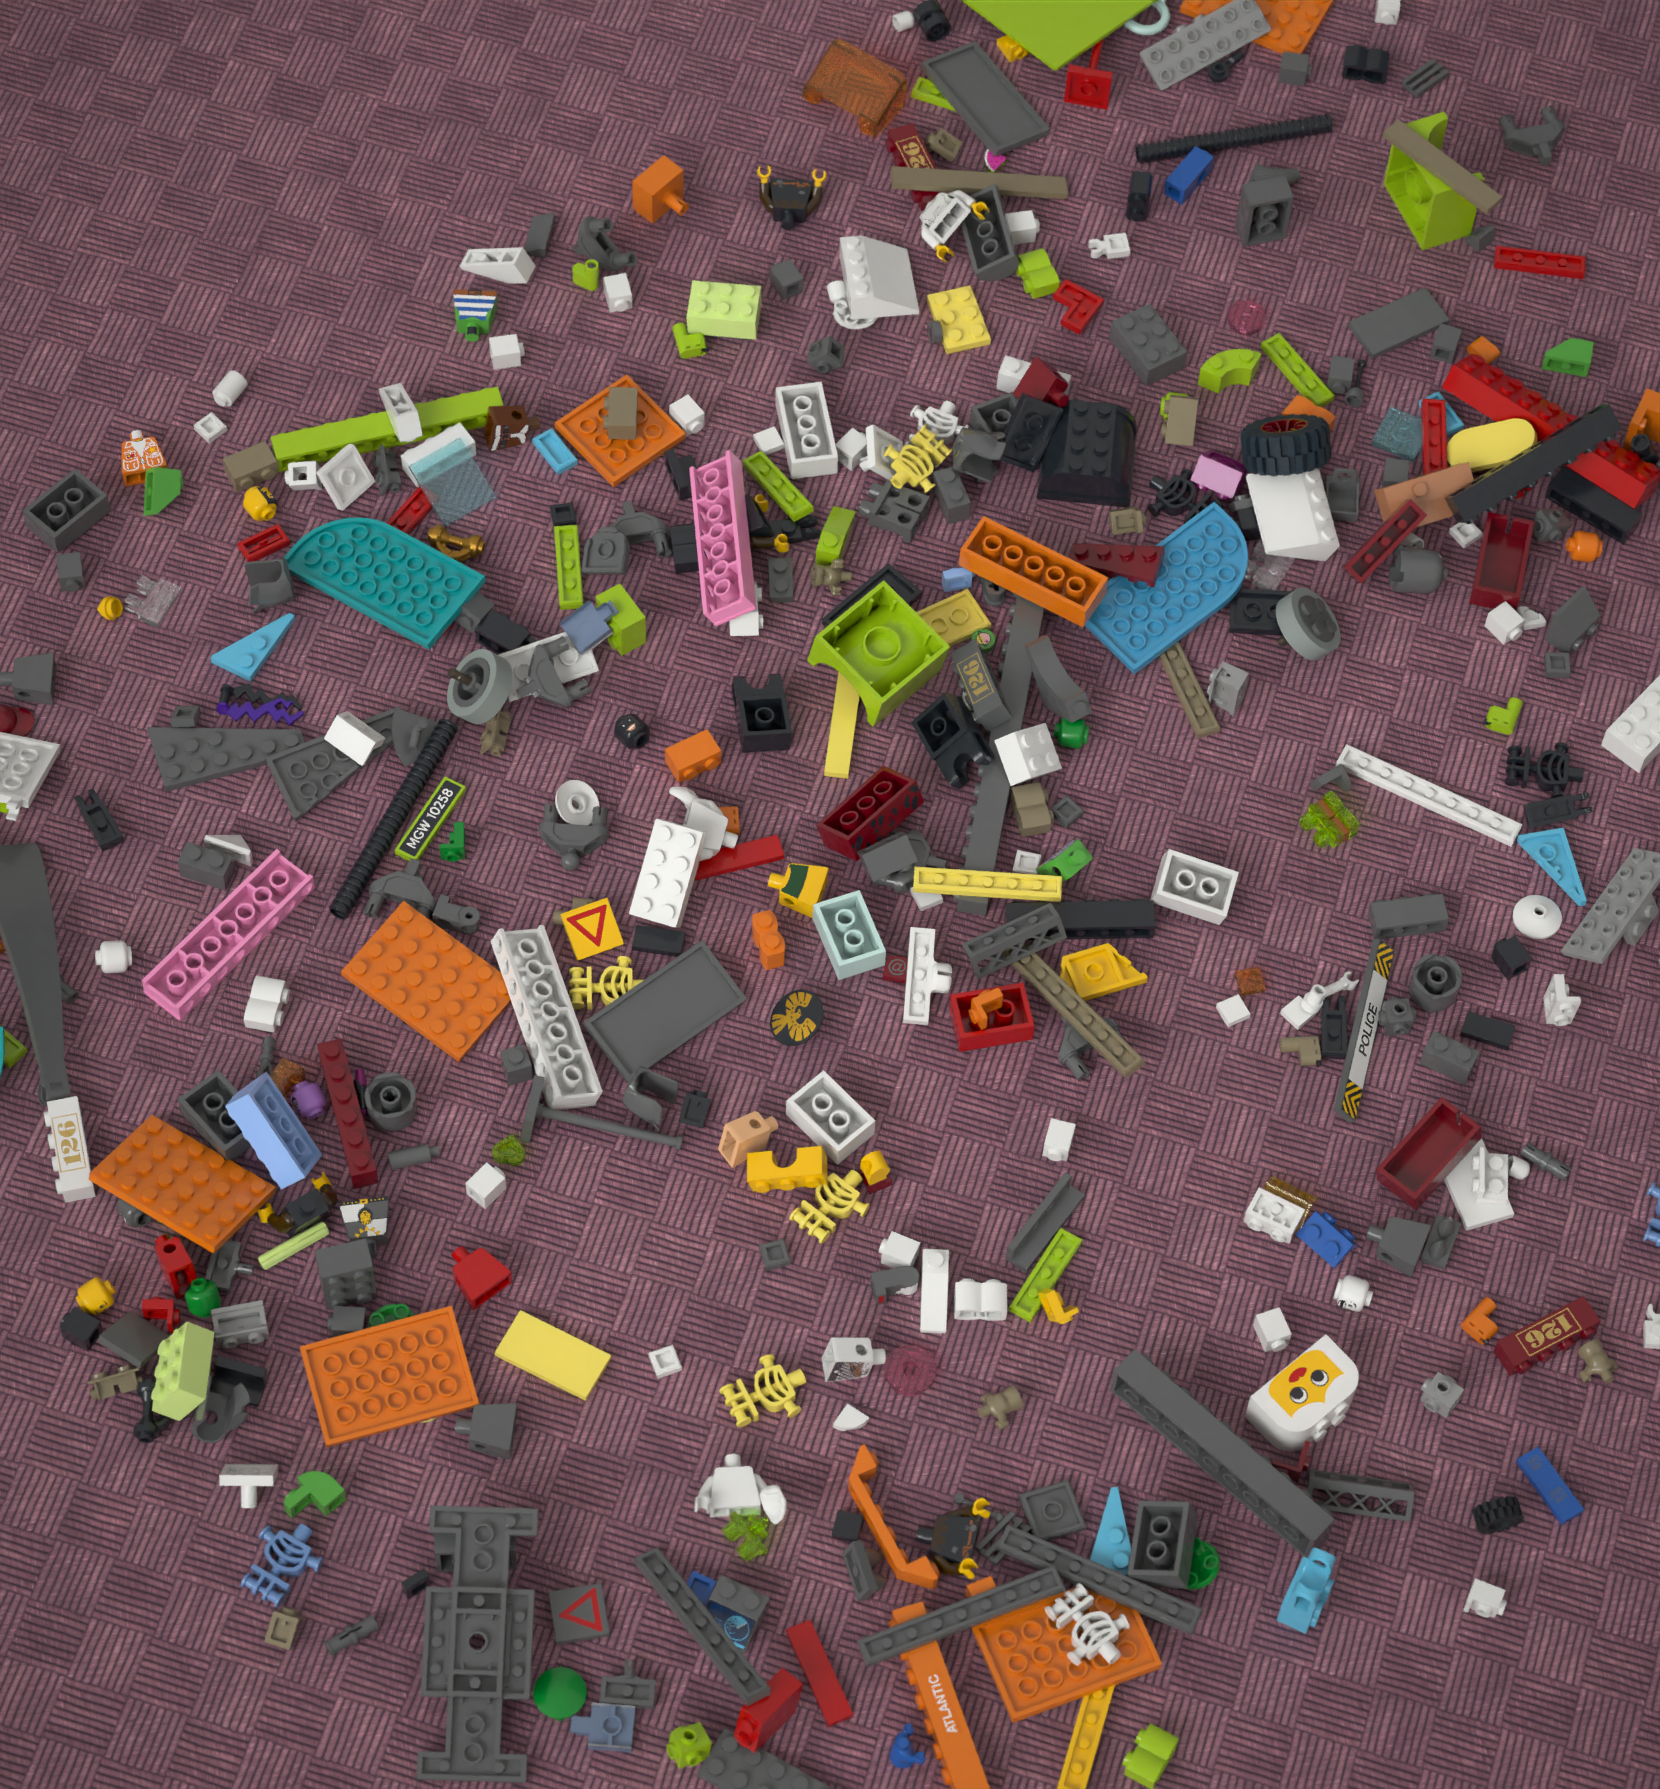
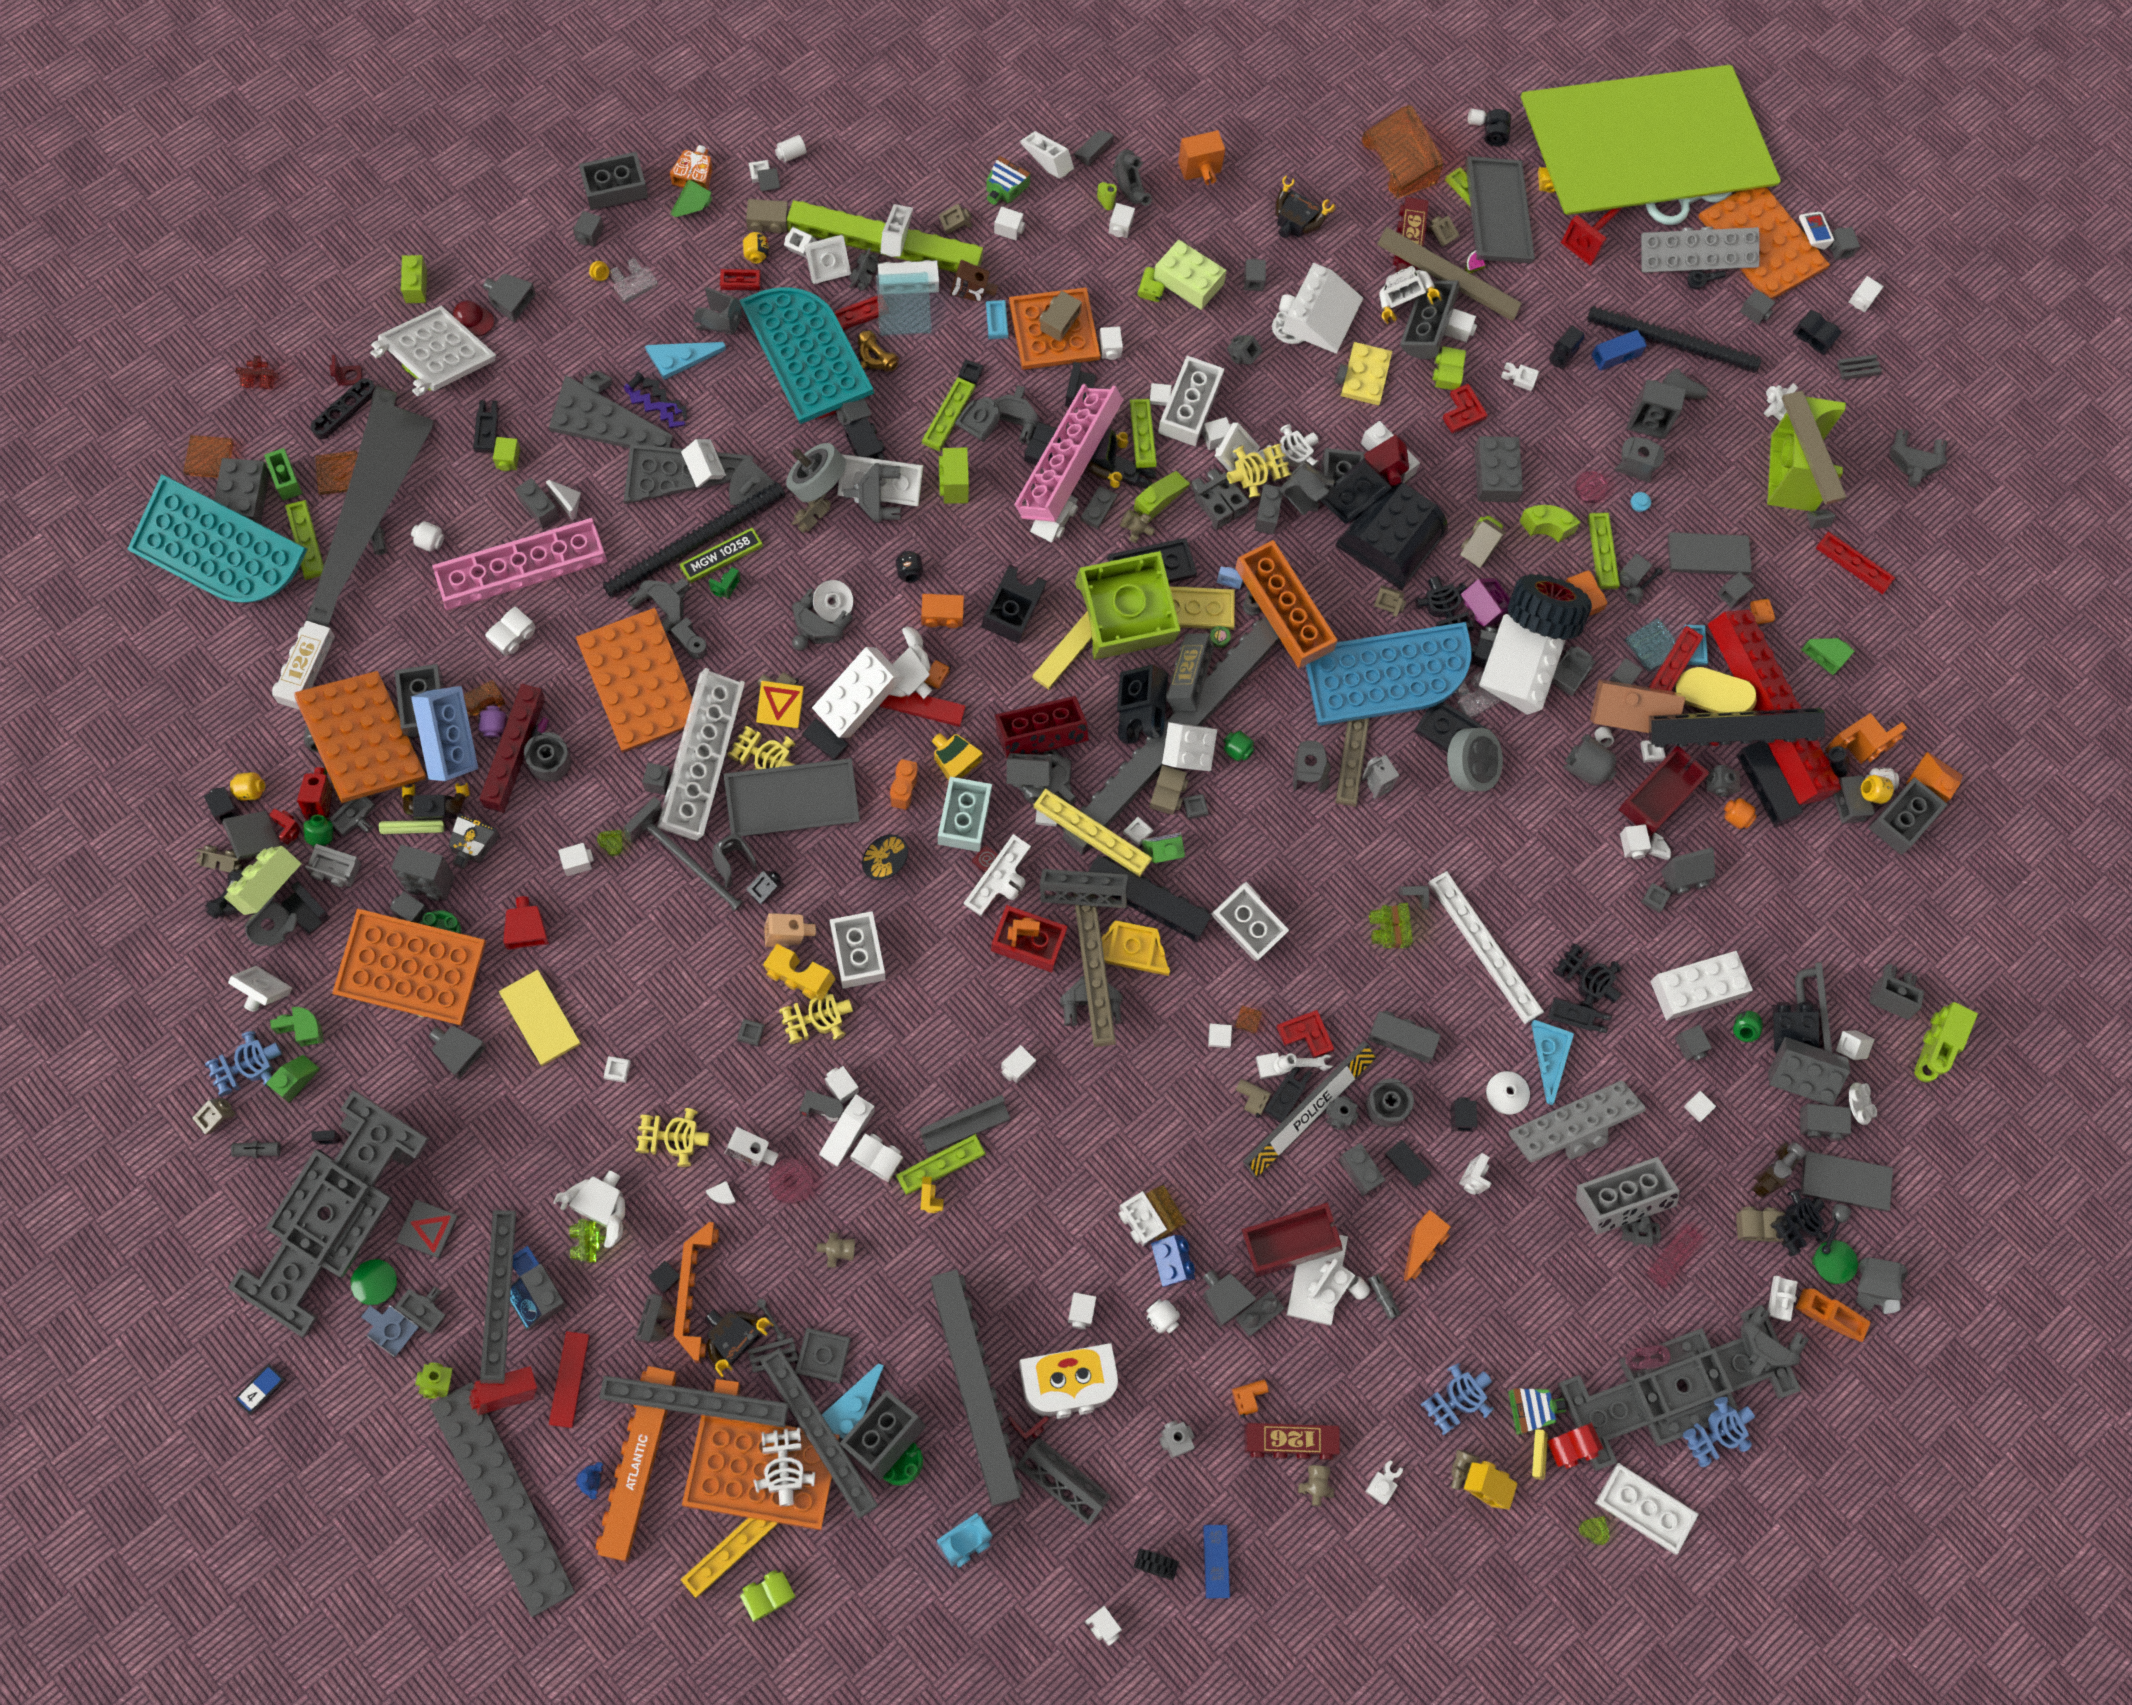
camera: 25 degrees right, 10 degrees up
dark grey piece [256,1036,276,1079] -> none
dark grey cylinder [387,1144,440,1170] -> none
sand blue piece [559,601,619,656] -> none
yellow leg [860,1151,892,1195] -> none
dark grey arch [1025,635,1092,723] -> none
dark red wing [1068,543,1165,588] -> none
dark red brick [1341,499,1427,584] -> none
lime piece [1483,697,1523,735] -> none
none -> bright green slope [266,1055,320,1103]
none -> lime brick [493,437,520,471]
none -> dark grey tile [757,168,780,191]
none -> dark tan bracket [939,203,972,234]
none -> red plate [1276,1010,1334,1058]
none -> dark grey piece [1293,741,1331,793]
none -> orange slope [1404,1210,1451,1281]
none -> dark grey piece [1614,437,1664,483]
none -> medium azure plate [1630,492,1651,512]
none -> white hips [1764,384,1798,421]

